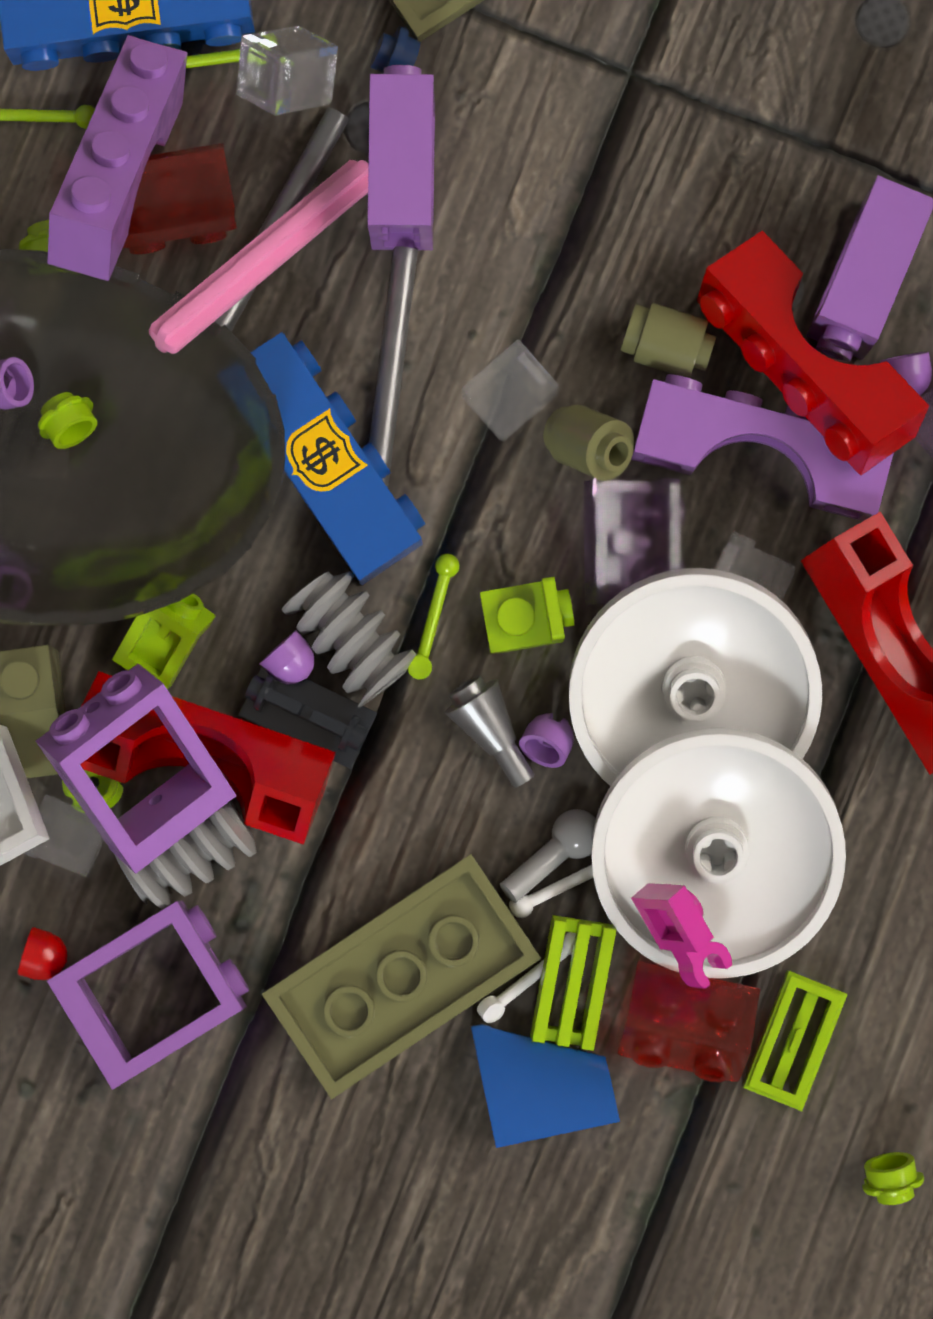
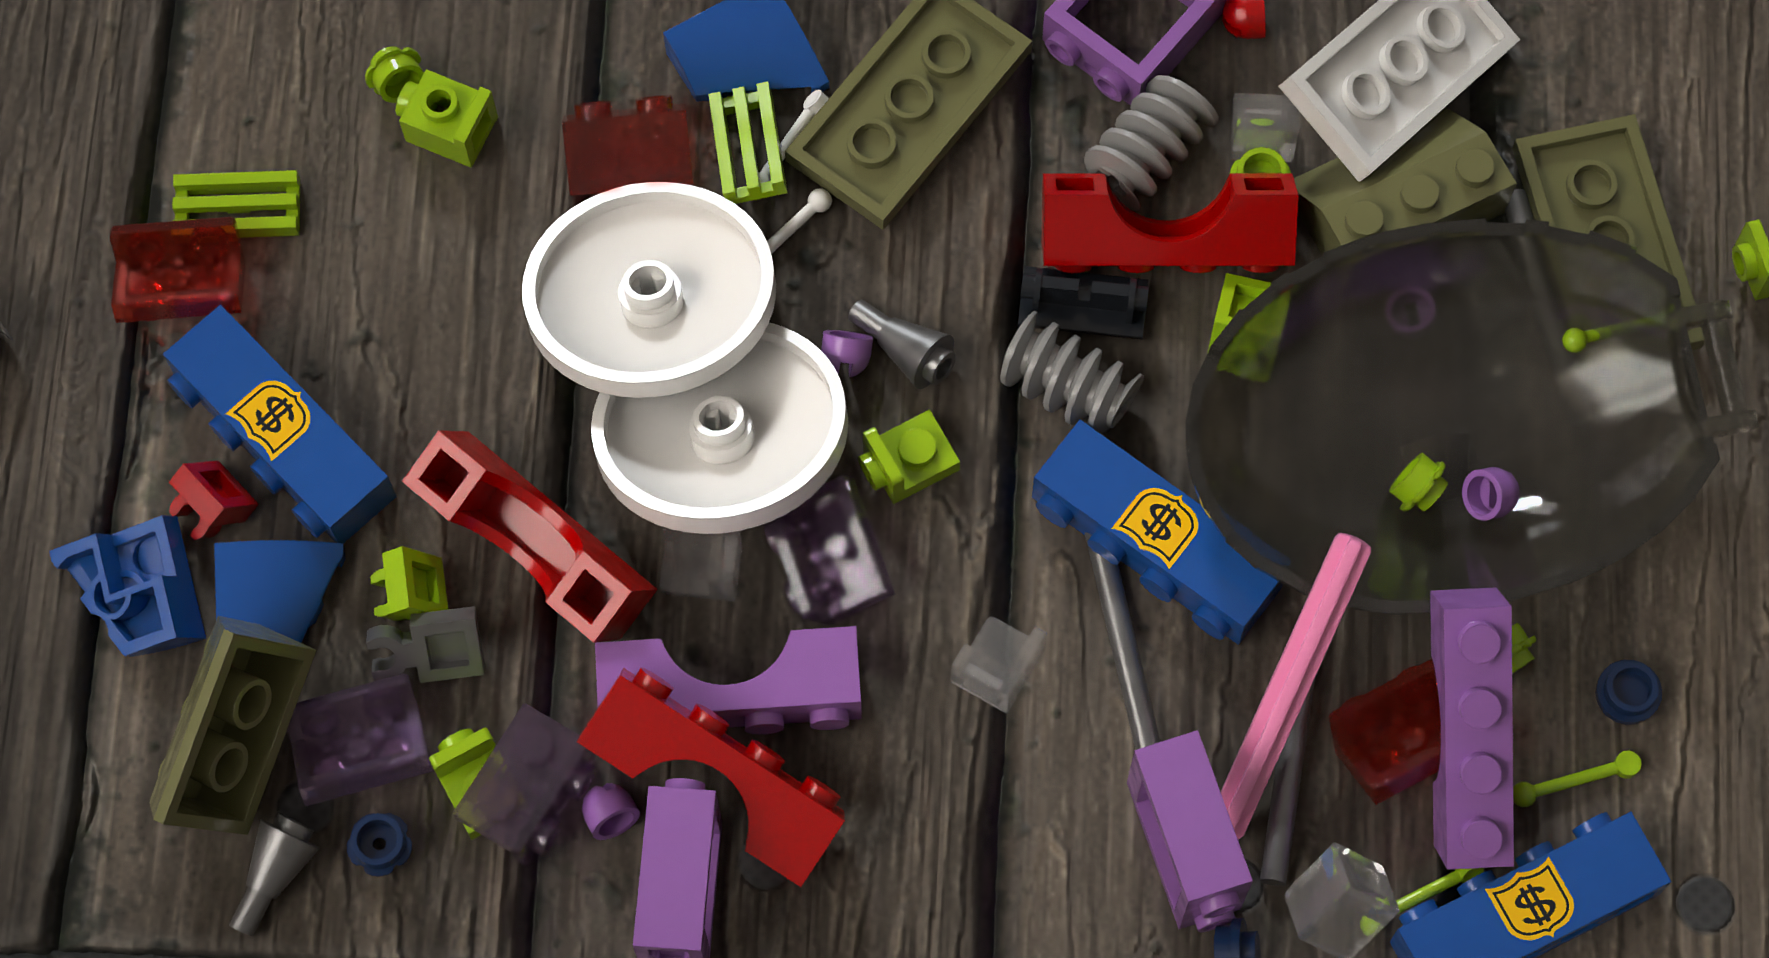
camera: 160 degrees right, 15 degrees down
medium lavender window [36,664,237,874] -> none
medium lavender hinge [259,630,314,684] -> none
lime hinge [408,554,460,680] -> none
light grey bar [500,809,596,903] -> none
olive brick [543,404,634,481] -> none
olive brick [621,302,717,378] -> none
dark pink plate [631,883,732,989] -> none
lime tile [742,970,848,1111] -> none
none -> lime brick [395,69,498,168]

